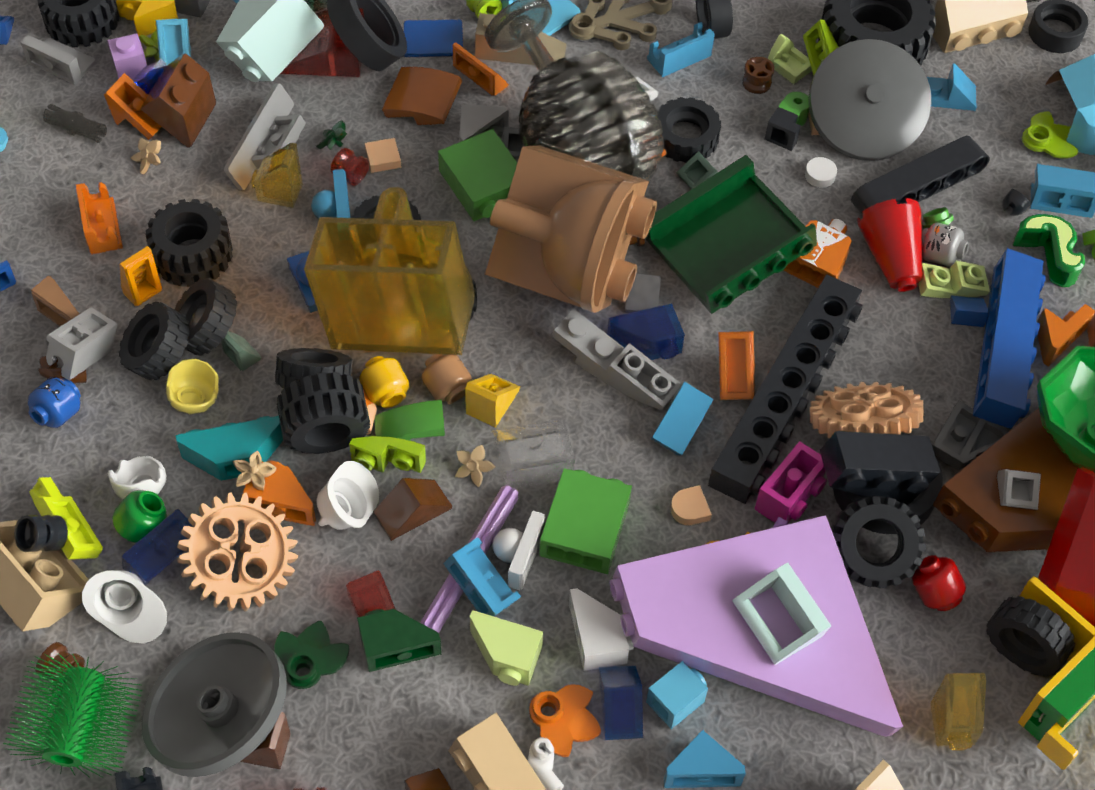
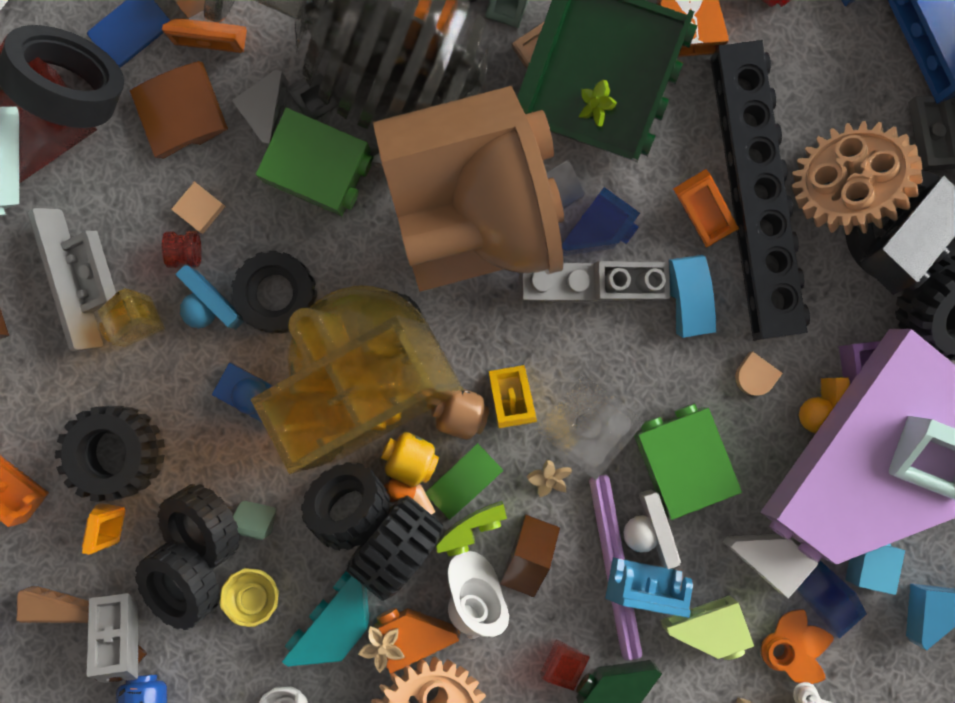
camera: 35 degrees left, 30 degrees up
dark green plant [316,120,347,150] -> none
dark pink brick [755,441,827,523] -> none
none -> lime plant [579,80,617,127]

